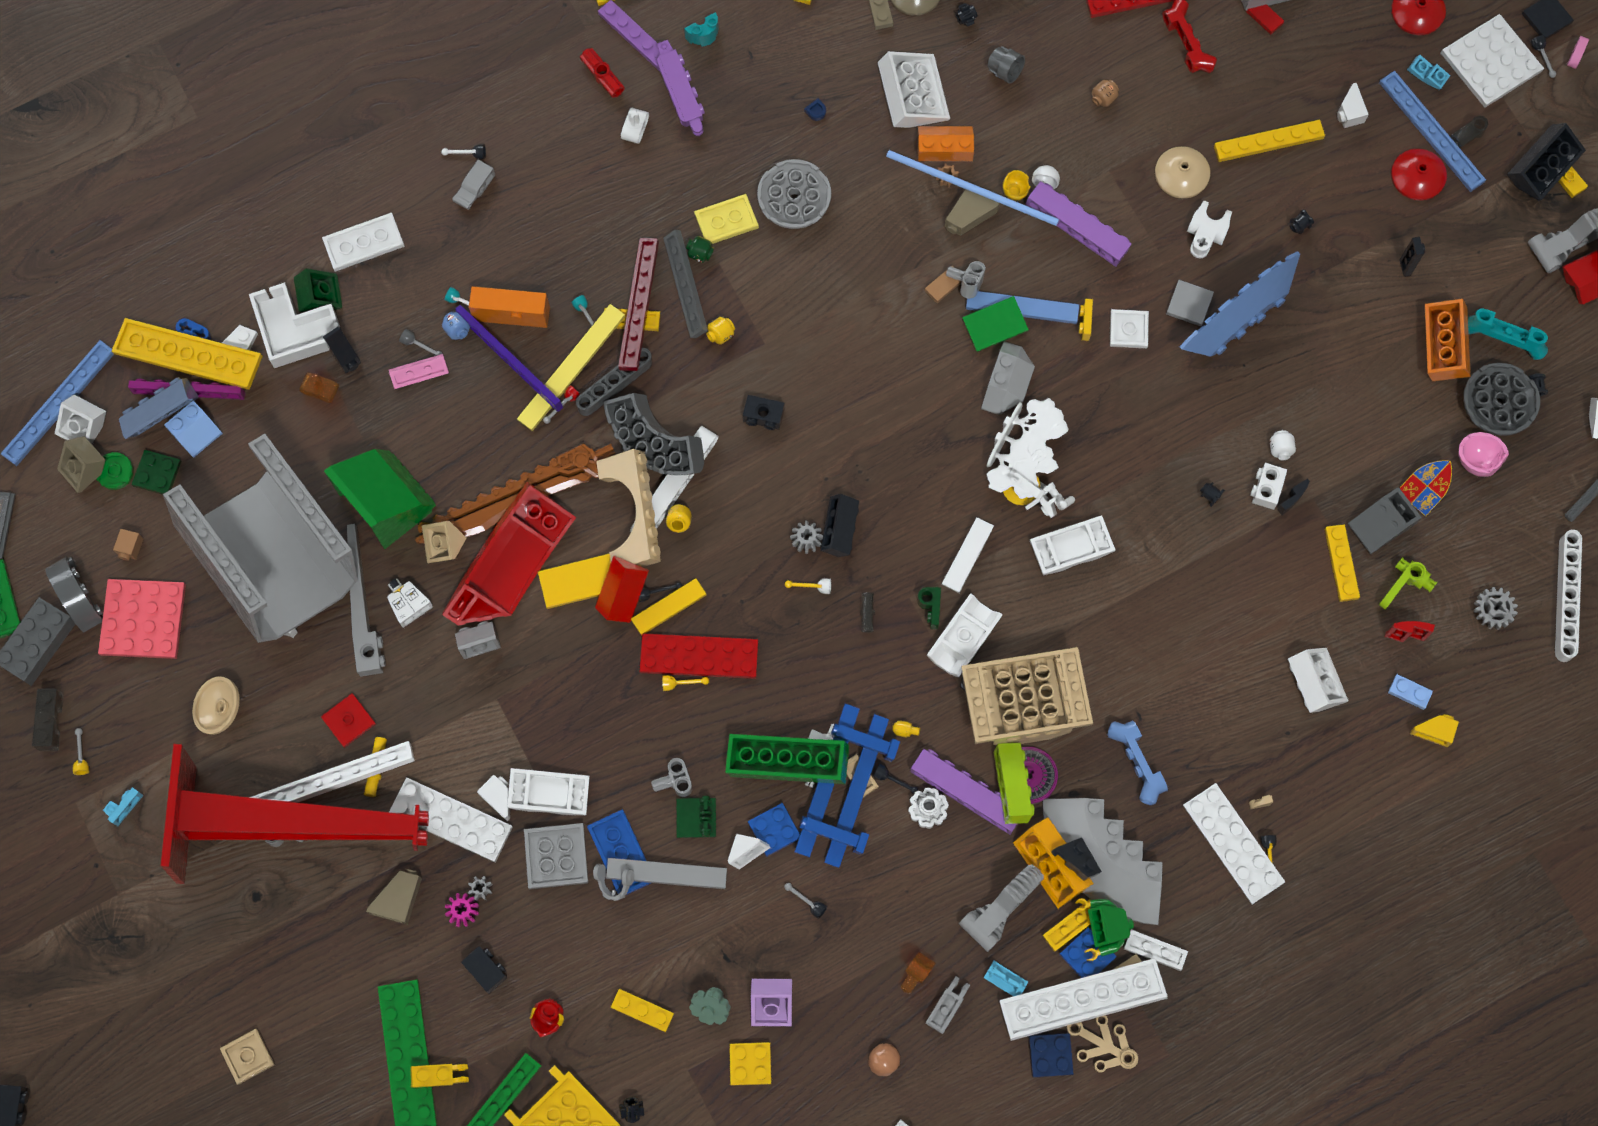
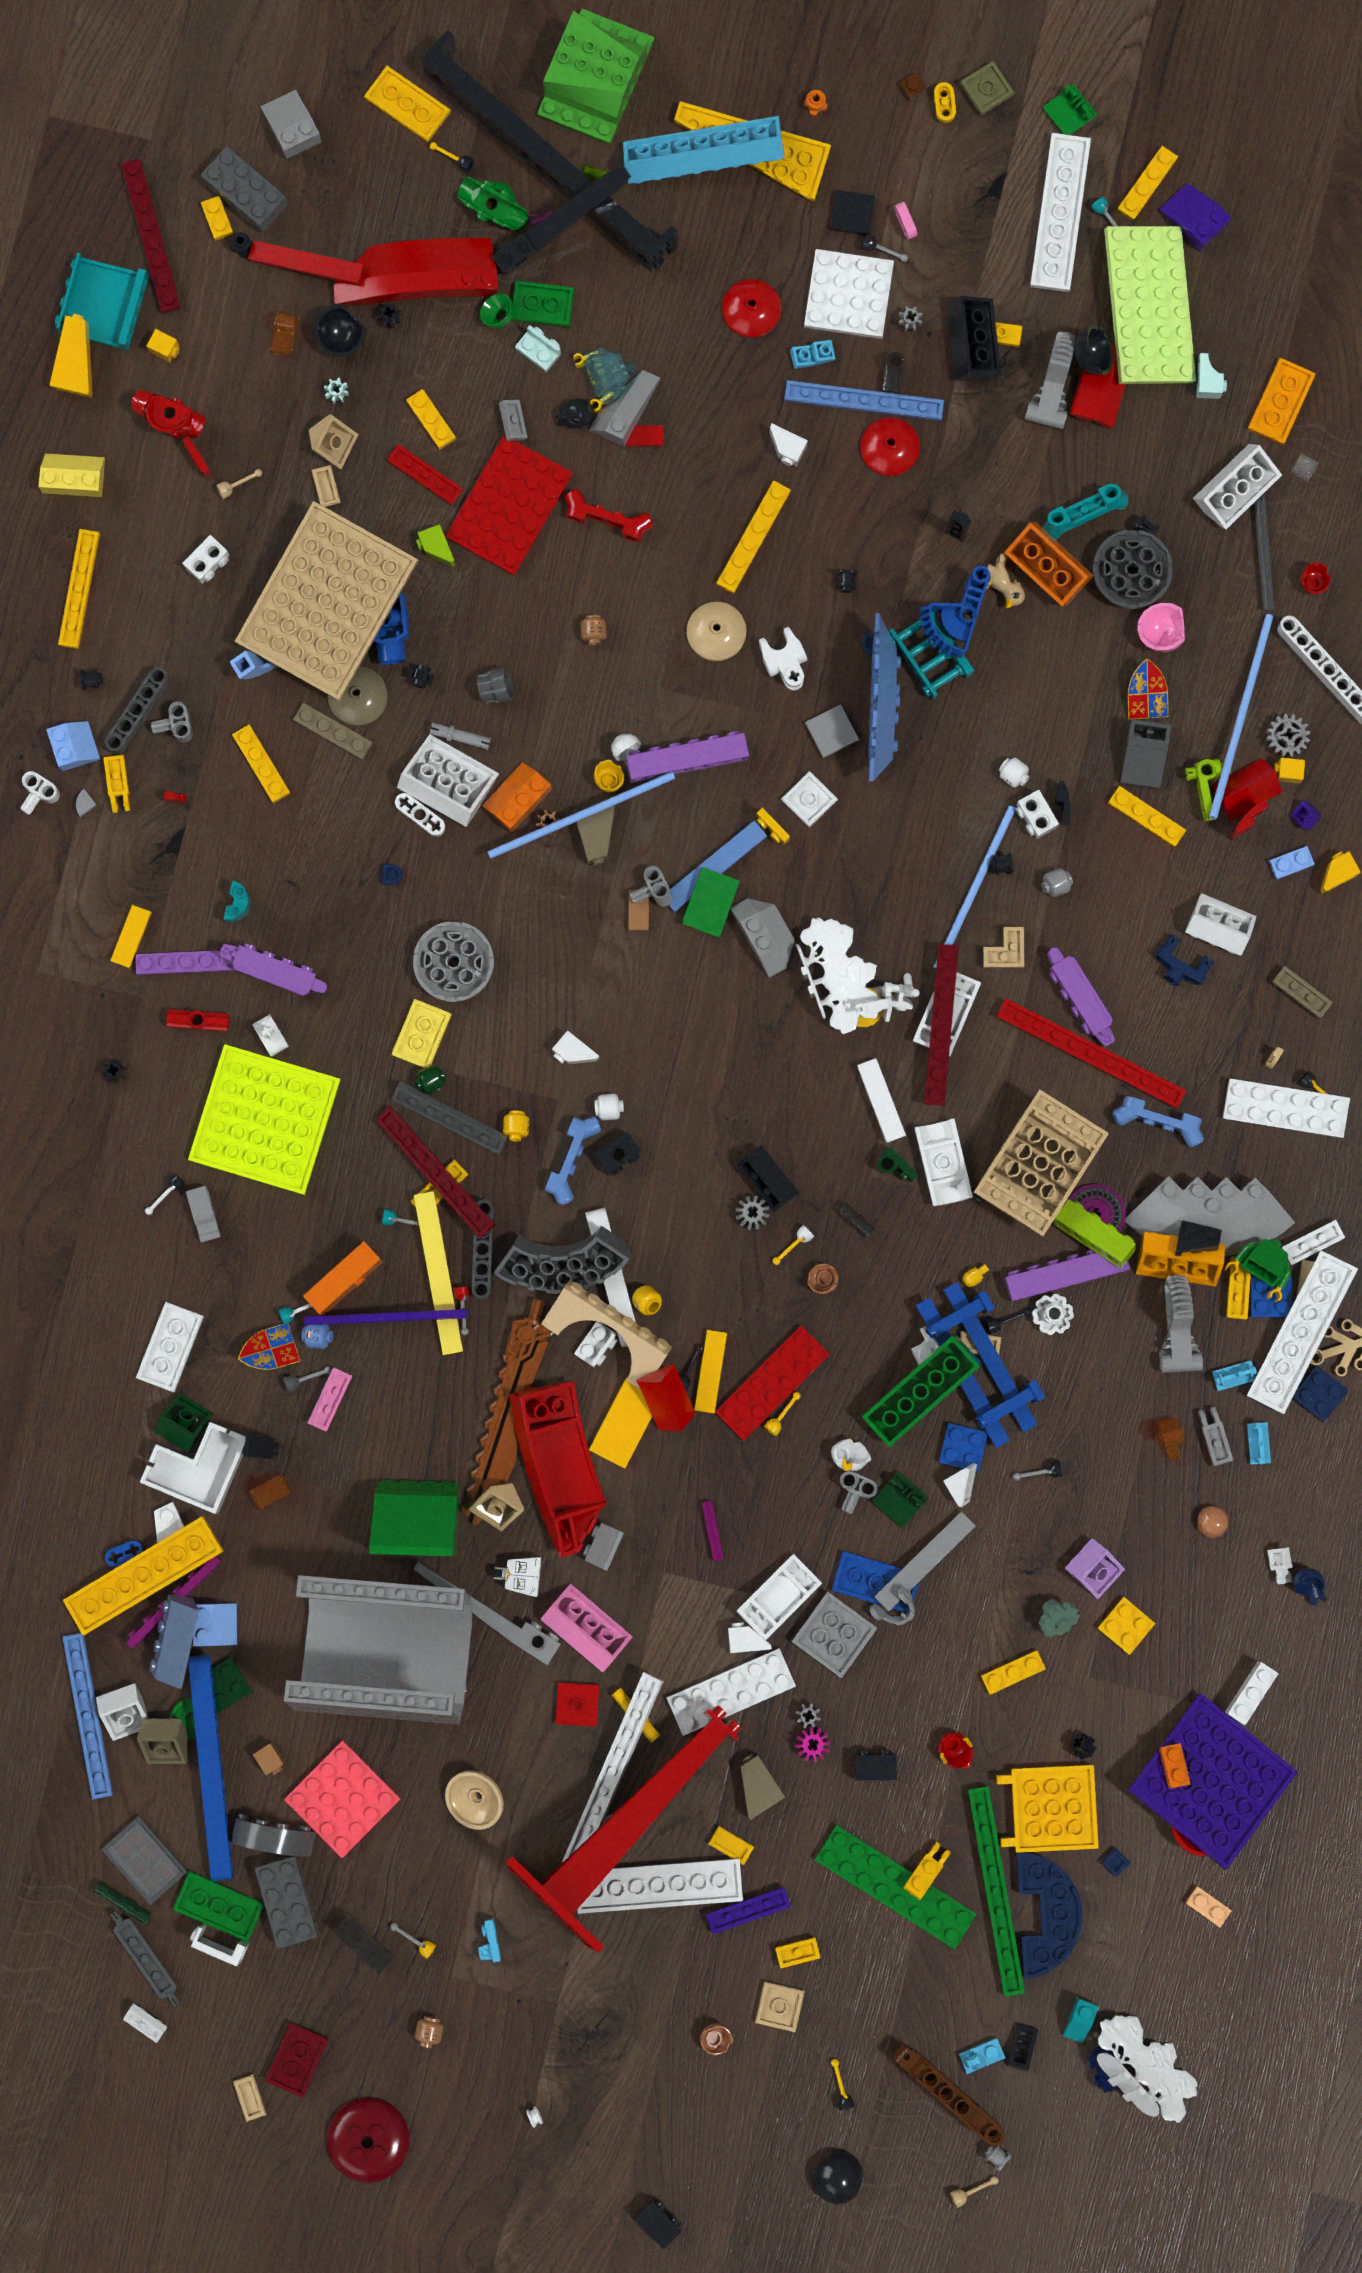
camera: 50 degrees left, 10 degrees up
none -> black gear [101,1059,127,1084]
none -> neon yellow plate [188,1044,341,1195]
none -> blue beam [188,1654,233,1881]
none -> shield [238,1324,300,1370]
none -> white beam [395,793,445,837]
none -> medium nougat head [415,2015,444,2048]
none -> light grey pin [430,722,491,750]
none -> white bush [526,2106,543,2128]
none -> bright pink slope [540,1583,633,1673]
none -> medium blue plate [545,1116,601,1205]
none -> white slope [552,1030,599,1064]
none -> white bracket [574,1321,618,1368]
none -> white plate [578,1859,743,1914]
none -> white head [594,1094,624,1121]
none -> nougat hair [700,2023,733,2055]
none -> magenta axle [702,1501,724,1561]
none -> dark purple plate [706,1887,791,1934]
none -> yellow tile [708,1826,754,1865]
none -> yellow plate [775,1937,820,1968]
none -> nougat hair [807,1263,839,1295]
none -> white hair [831,1438,871,1471]
none -> teal fence [889,612,974,700]
none -> light grey gear [899,306,922,332]
none -> blue arm [920,565,990,658]
none -> dark red plate [924,944,959,1107]
none -> light blue piece [934,805,1016,969]
none -> tan plate [983,927,1024,968]
none -> tan animal [986,553,1025,608]
none -> red plate [996,999,1186,1109]
none -> light grey head [1041,868,1073,897]
none -> medium lavender hinge [1047,947,1115,1047]
none -> dark blue connector [1155,934,1215,986]
none -> light blue piece [1209,614,1273,820]
none -> red slope [1210,758,1282,822]
none -> medium azure hinge [1247,1422,1271,1465]
none -> dark tan plate [1271,966,1333,1019]
none -> yellow brick [1274,758,1305,784]
none -> dark purple slope [1290,800,1322,830]

